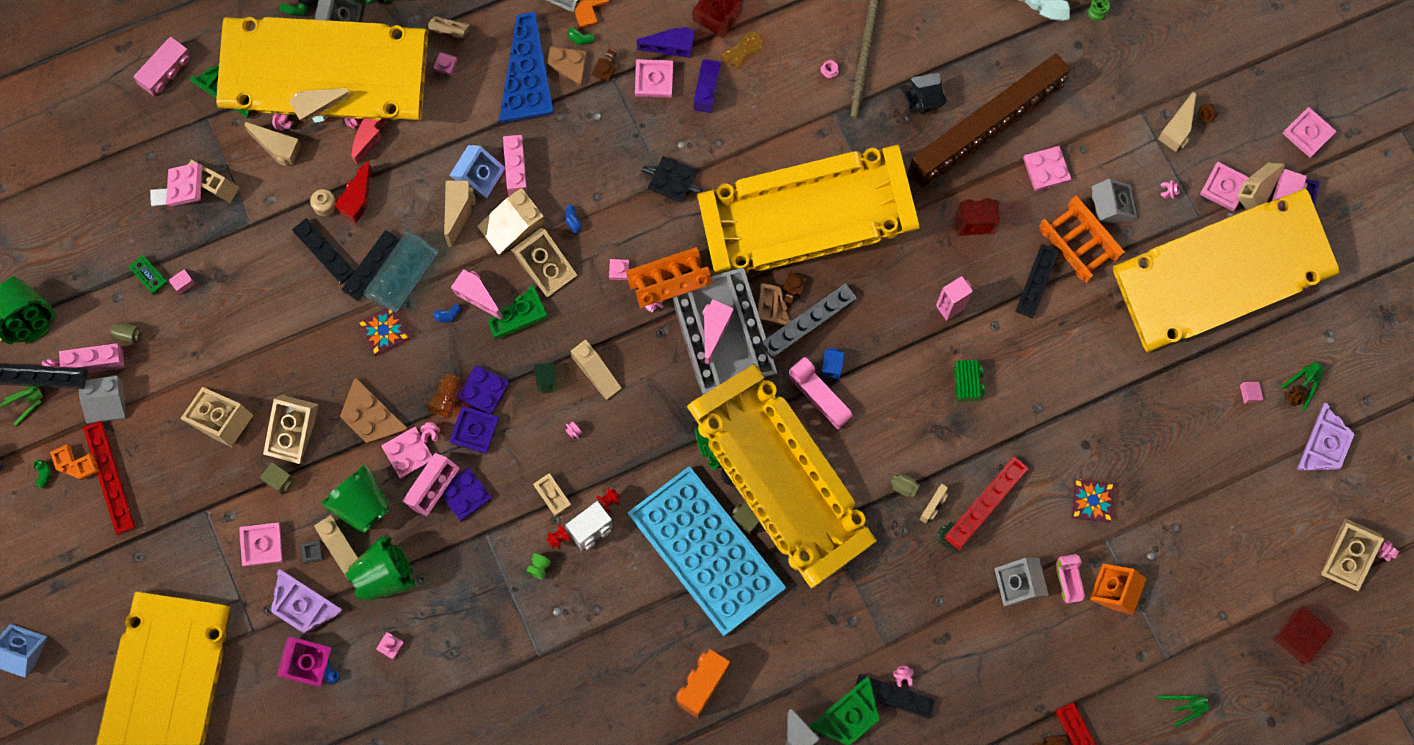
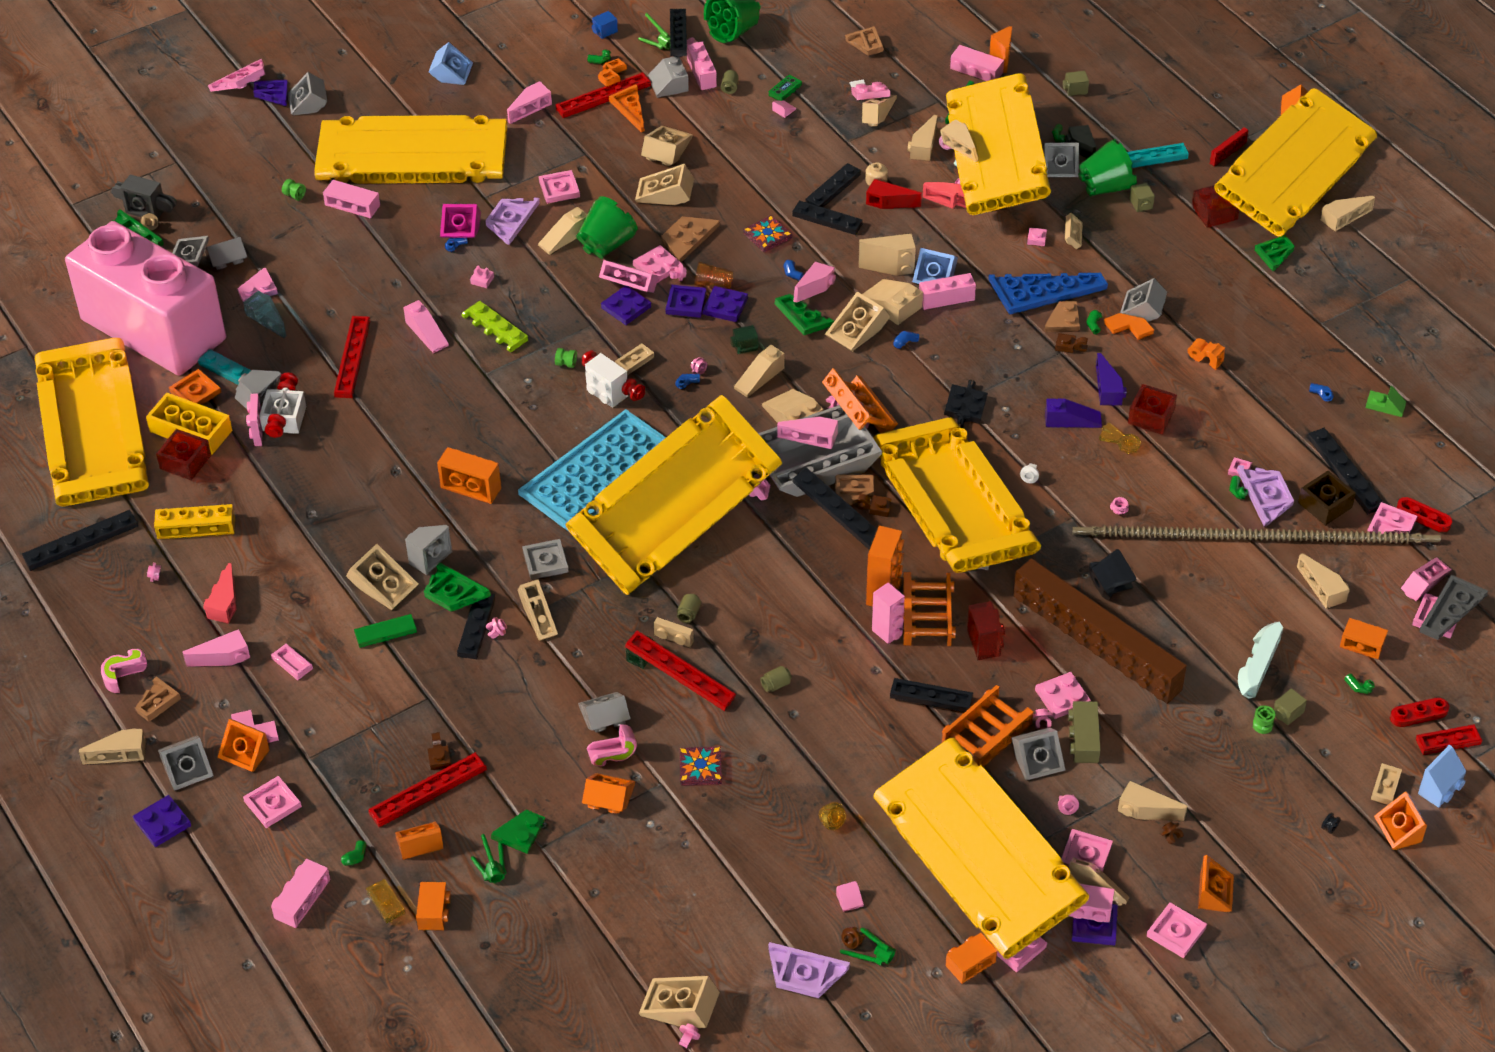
camera: 85 degrees right, 25 degrees down
olive brick [260,462,294,495] -> none
dark grey tile [300,540,324,564] -> none
green cone [345,535,416,601] -> none
clear light blue slope [363,229,439,313] -> none
bright pink plate [609,259,629,280] -> none
bright pink plate [635,60,673,98] -> none
bright pink beam [788,357,853,429] -> none
blue brick [821,348,844,379] -> none
green brick [954,360,985,402] -> none
clear red brick [1272,606,1334,665] -> none
none -> bright pink slope [404,300,449,353]
none -> lime hinge [461,301,528,352]
none -> green wing [491,810,545,854]
none -> bright pink slope [507,81,552,124]
none -> tan slope [517,580,558,641]
none -> light grey plate [522,539,569,580]
none -> orange wing [609,84,645,132]
none -> blue arm [675,374,700,389]
none -> olive brick [760,666,792,692]
none -> tan slope [762,389,824,423]
none -> clear yellow cone [819,802,846,831]
none -> medium nougat wing [845,26,884,56]
none -> orange brick [866,526,904,607]
none -> orange fence [903,572,956,646]
none -> orange brick [946,933,997,984]
none -> orange slope [989,26,1012,73]
none -> white plate [1020,463,1039,483]
none -> bright pink plate [1033,709,1053,729]
none -> olive brick [1068,701,1100,763]
none -> orange slope [1198,855,1234,912]

